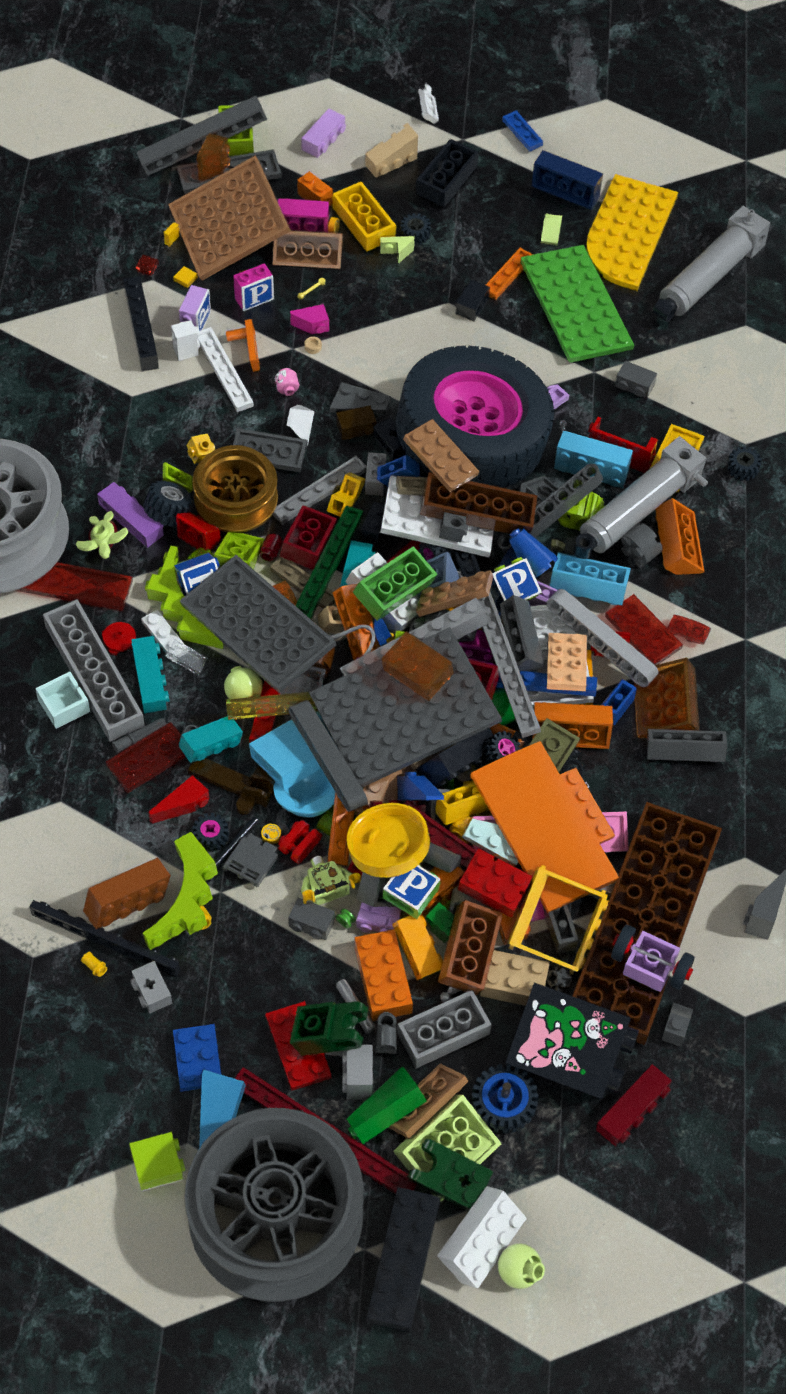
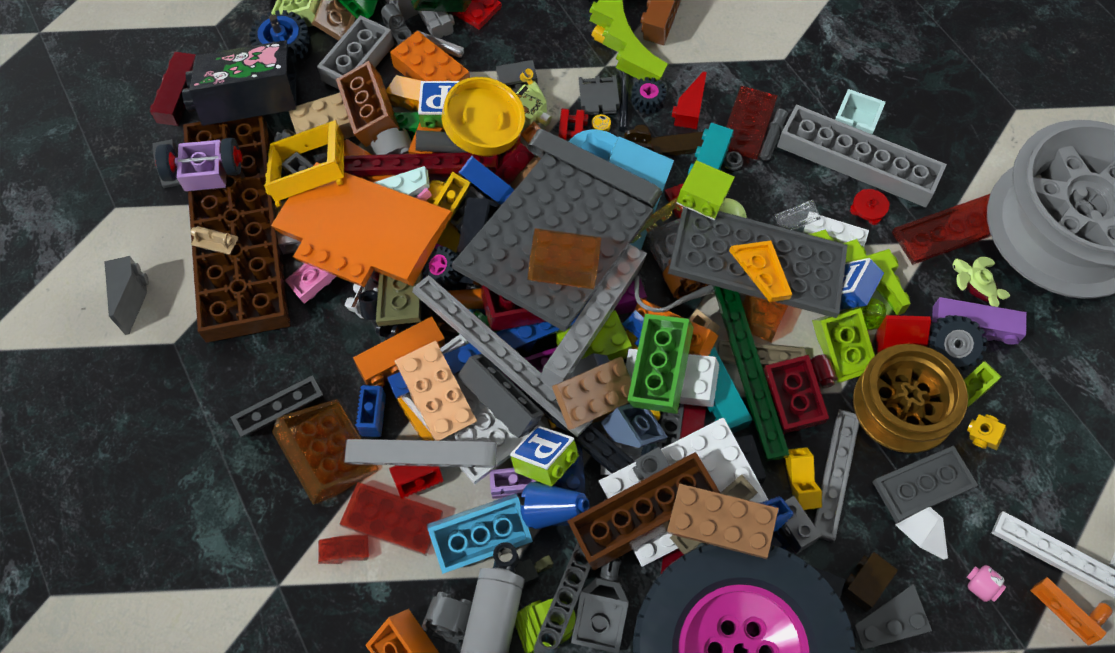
camera: 150 degrees right, 5 degrees up
teal brick [131,636,170,713] -> none
red piece [458,848,533,918] -> none
none -> tan hinge [191,226,239,255]
none -> lime piece [676,160,735,220]
none -> light orange wing [729,240,793,302]

